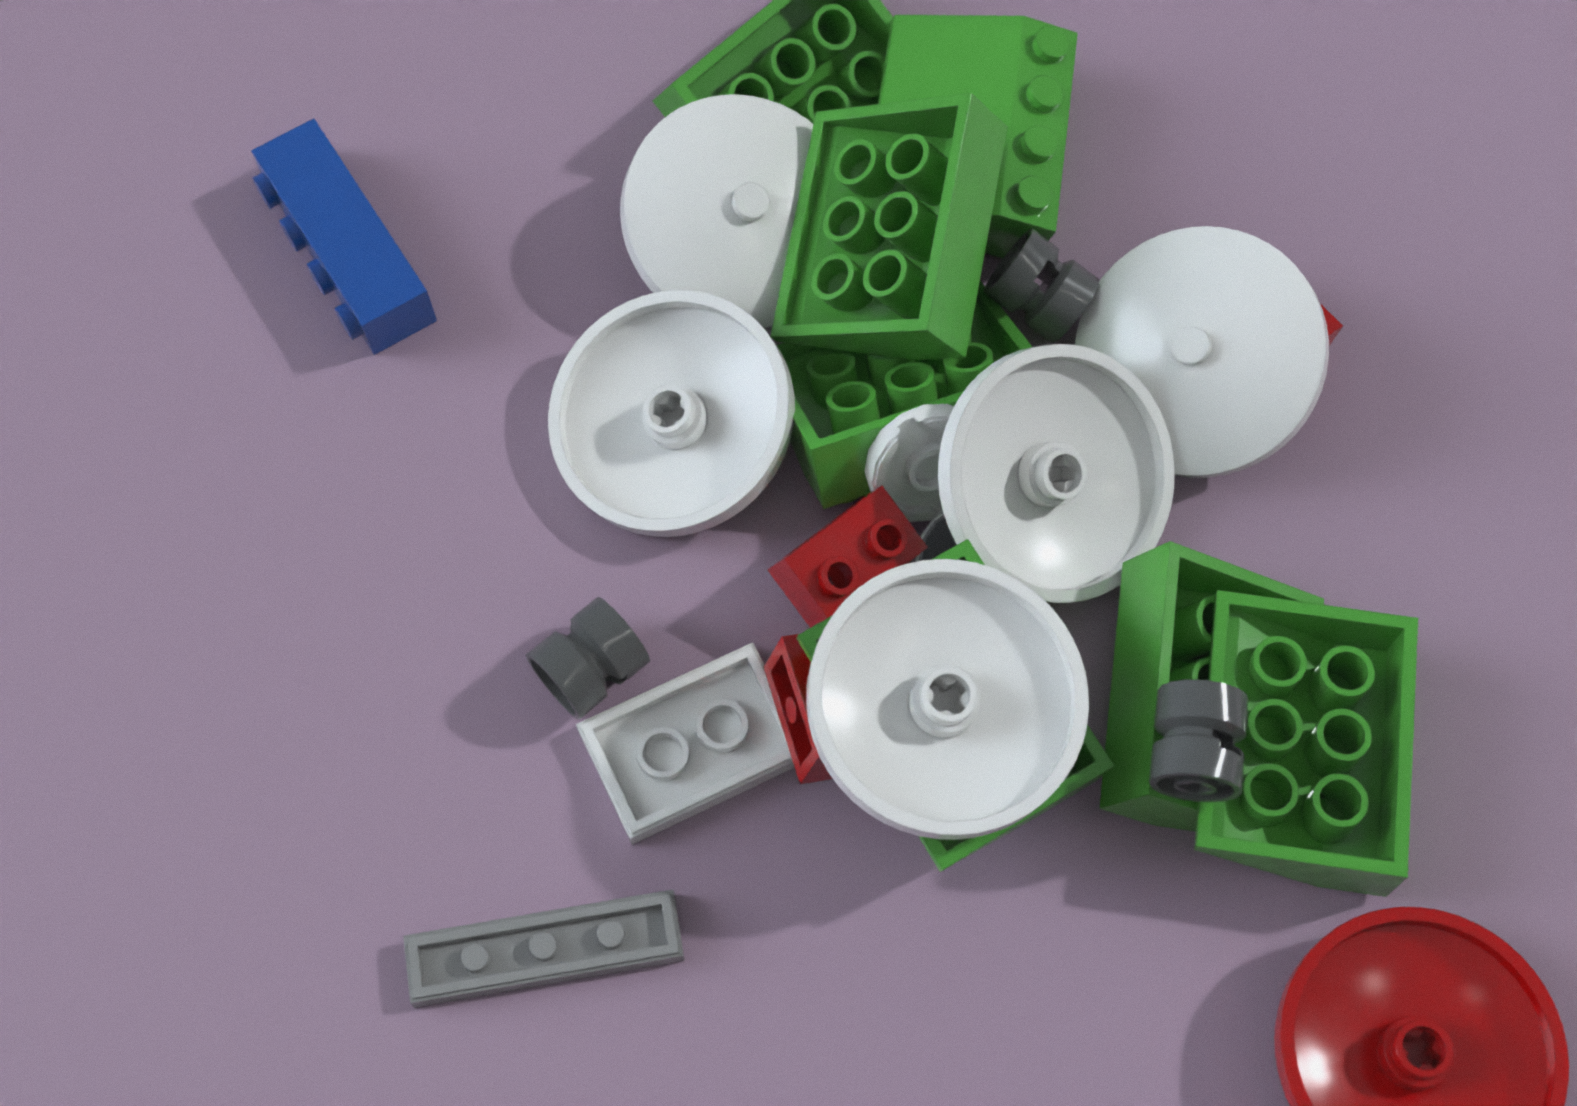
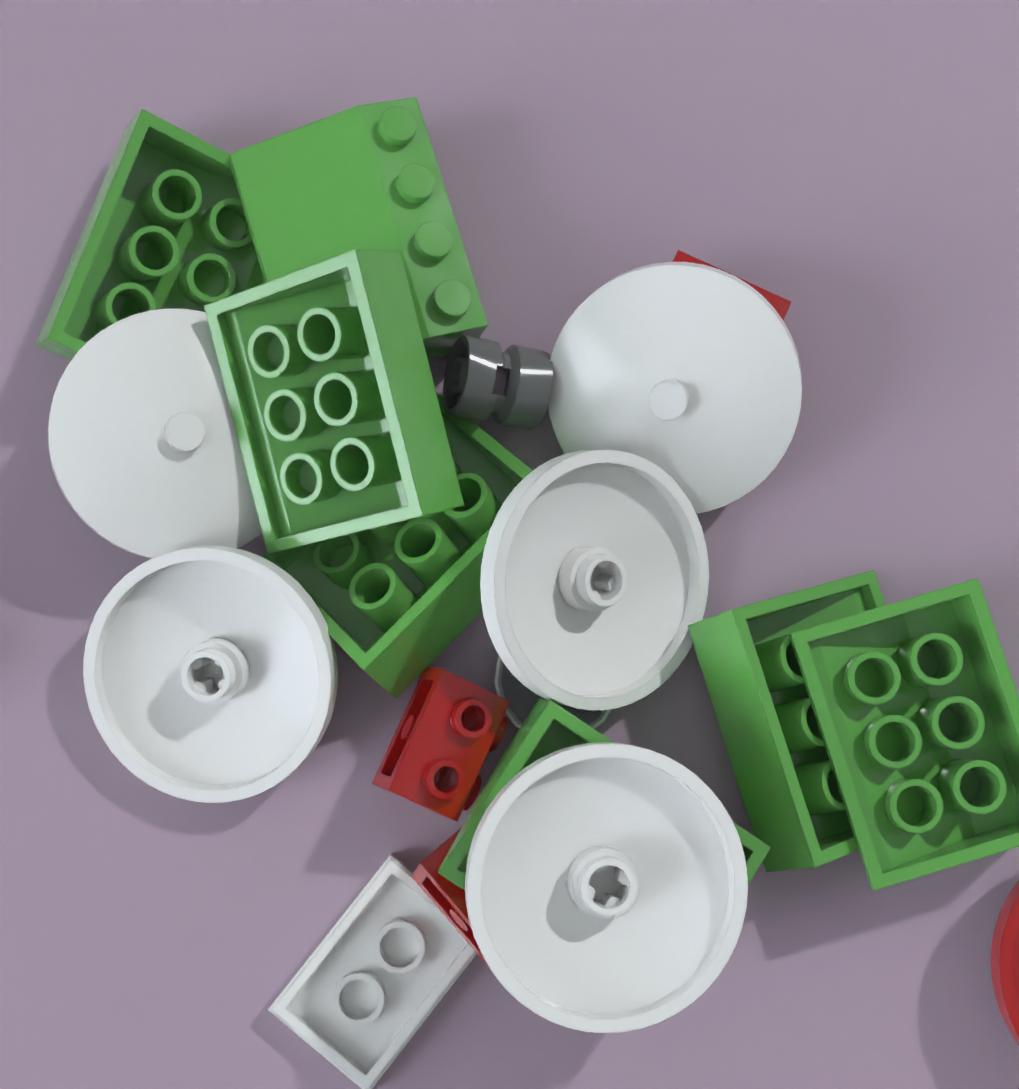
camera: 25 degrees left, 15 degrees up
dark grey wheel [525,597,650,720] -> none
white tile [864,404,954,522] -> none
dark grey wheel [1149,679,1249,802] -> none

